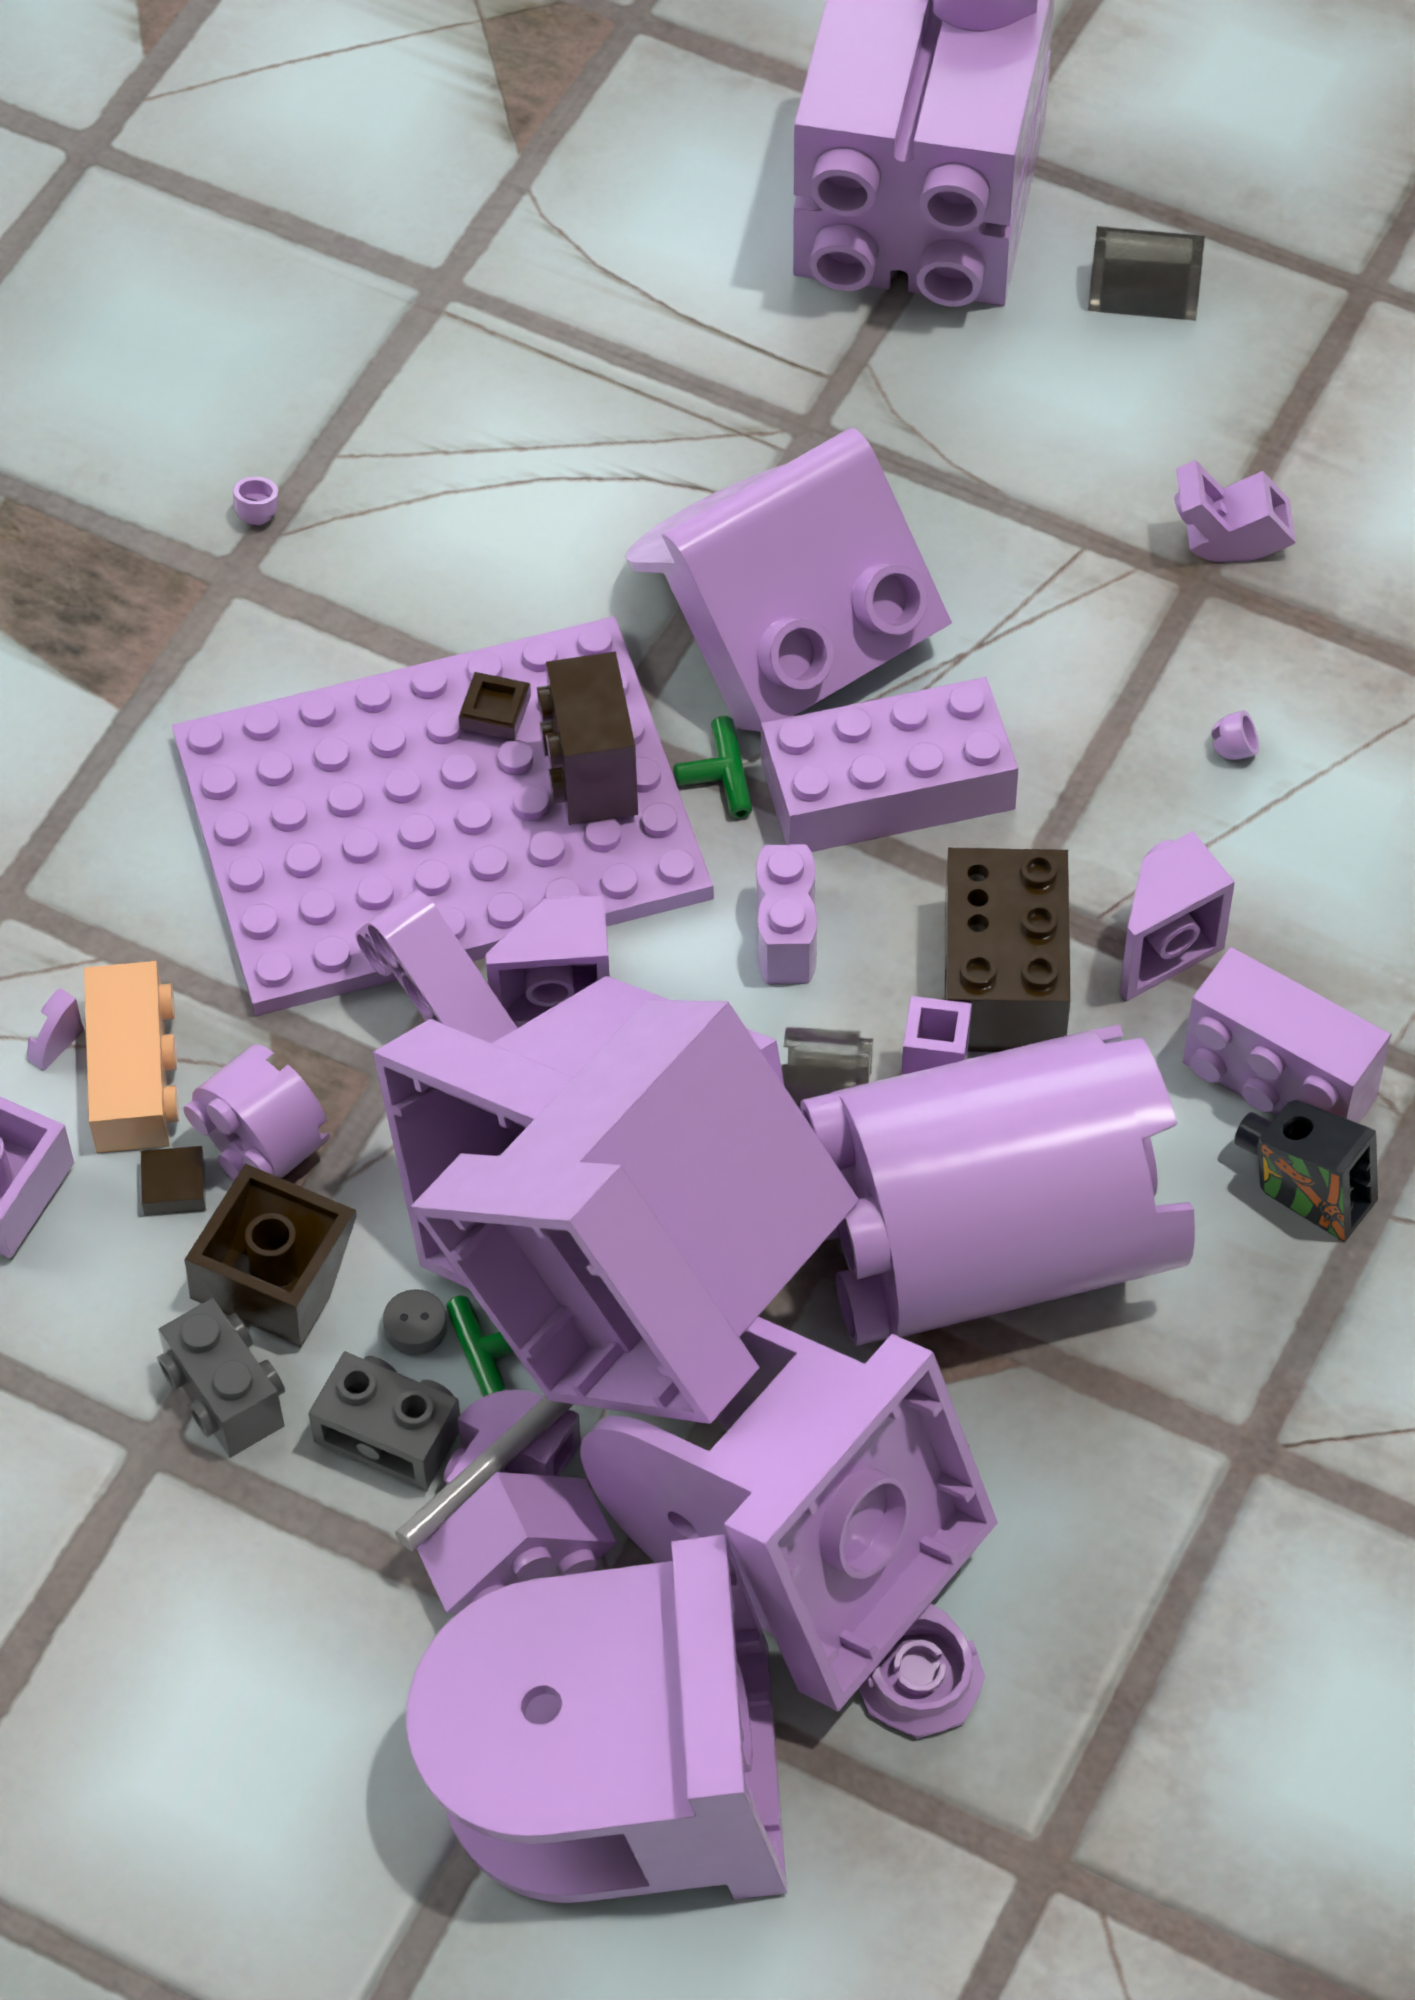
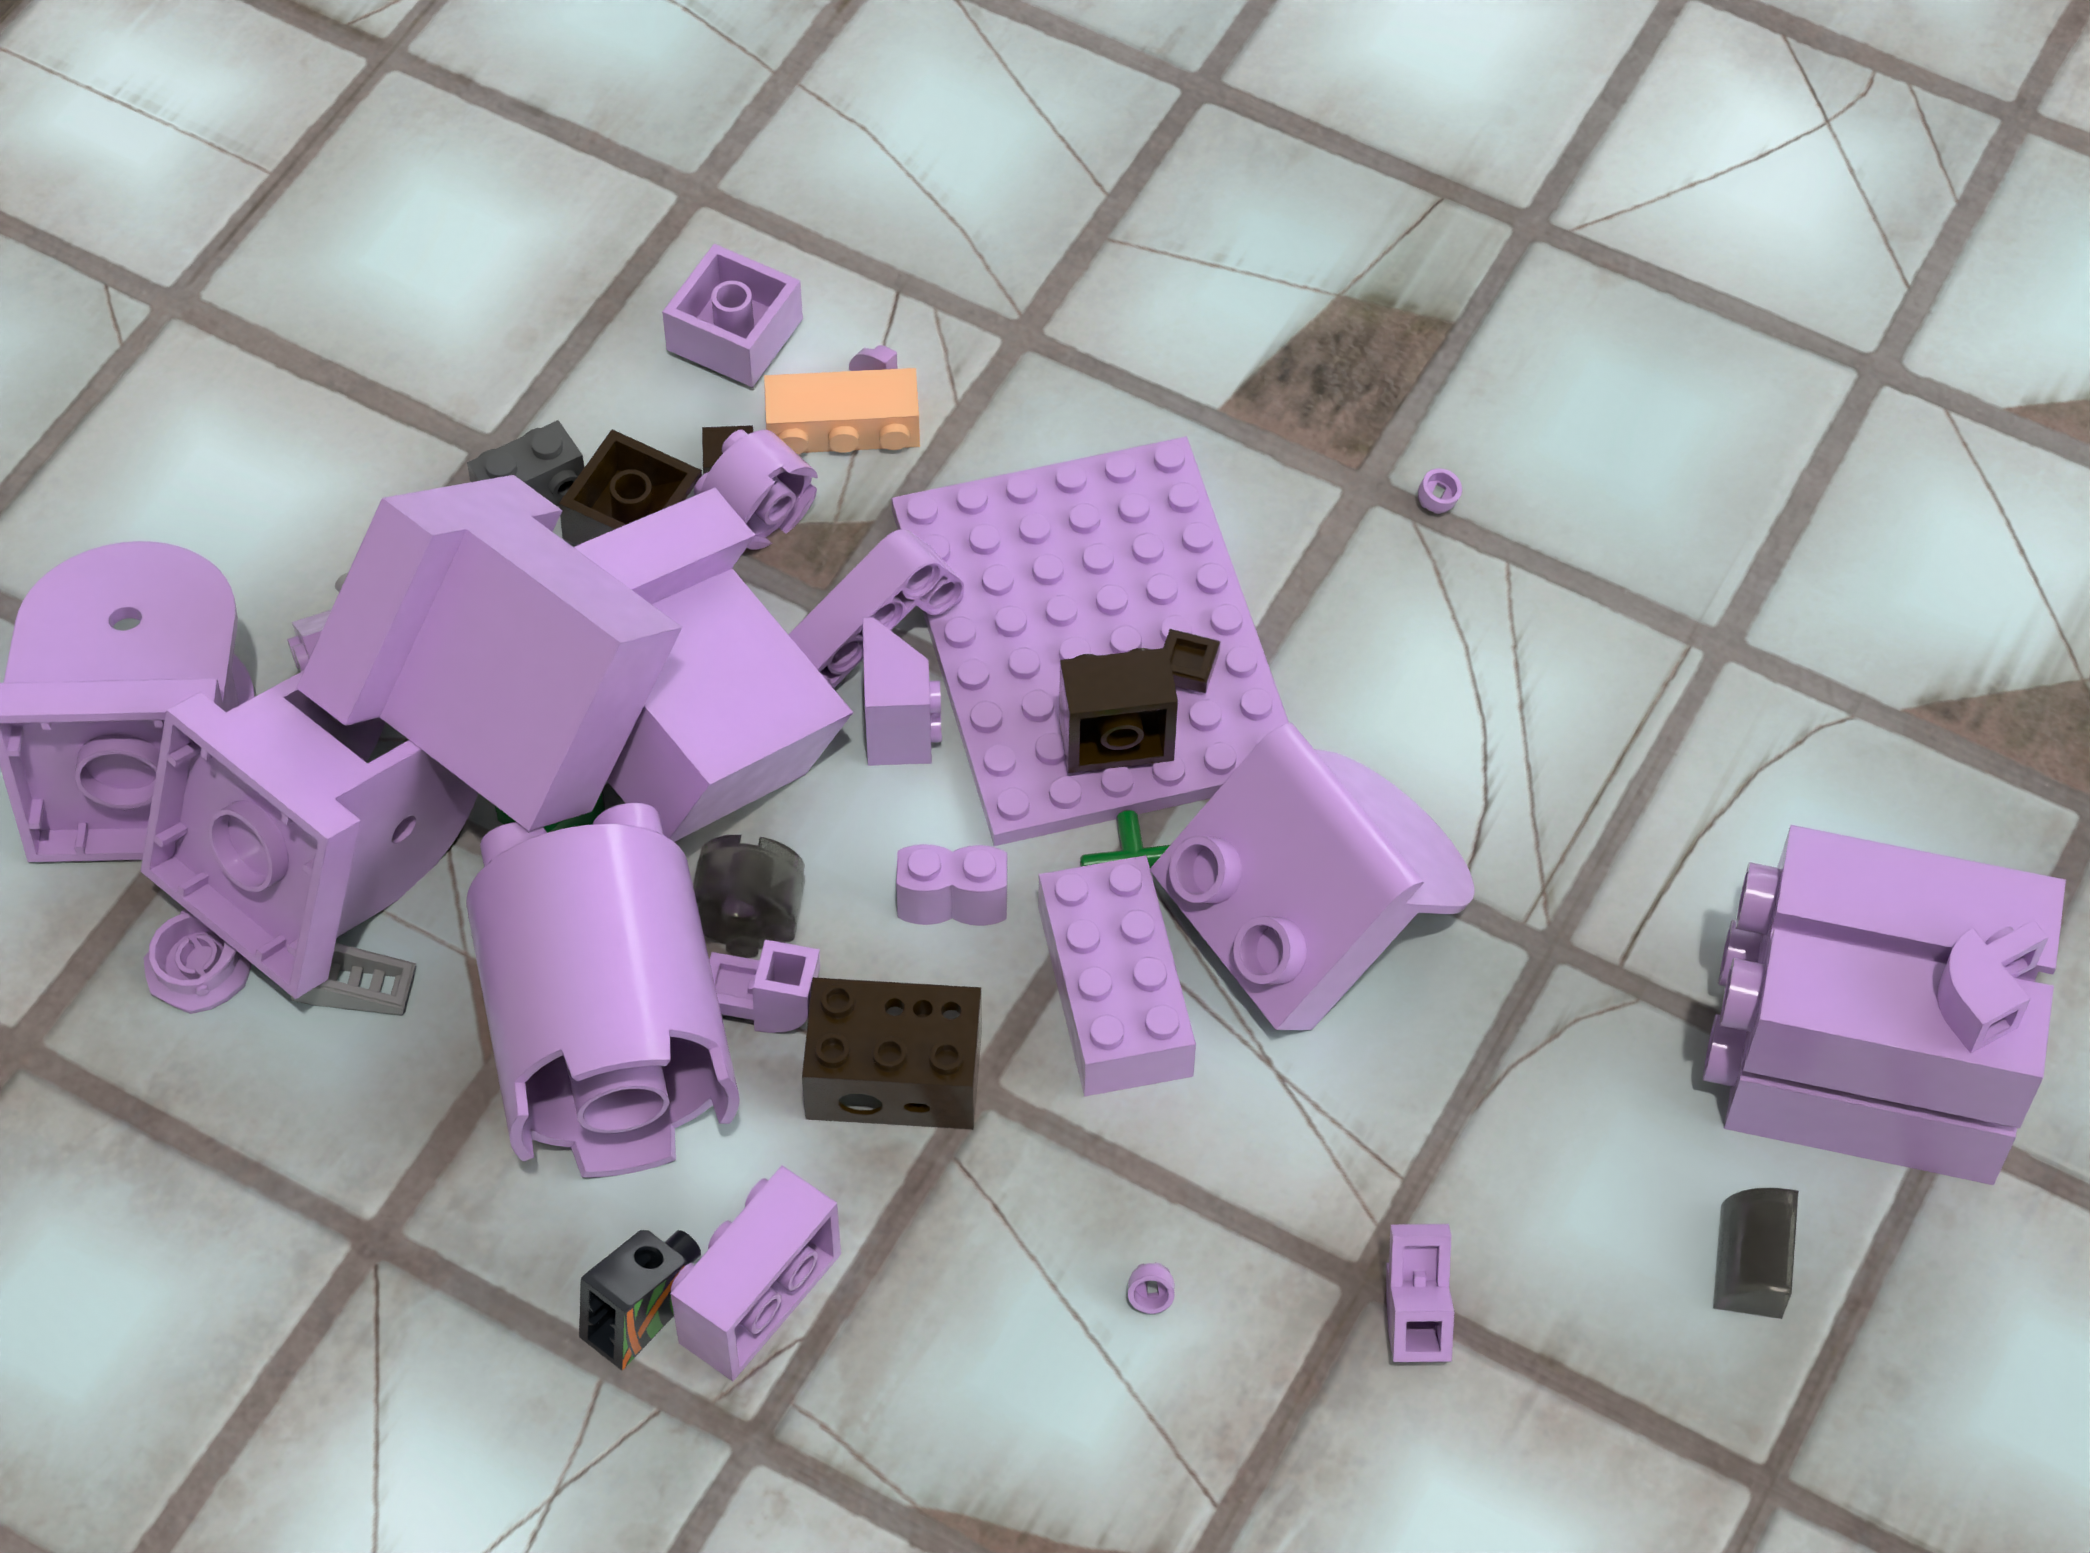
camera: 90 degrees right, 0 degrees up
lavender slope [1120,831,1235,1002] -> none

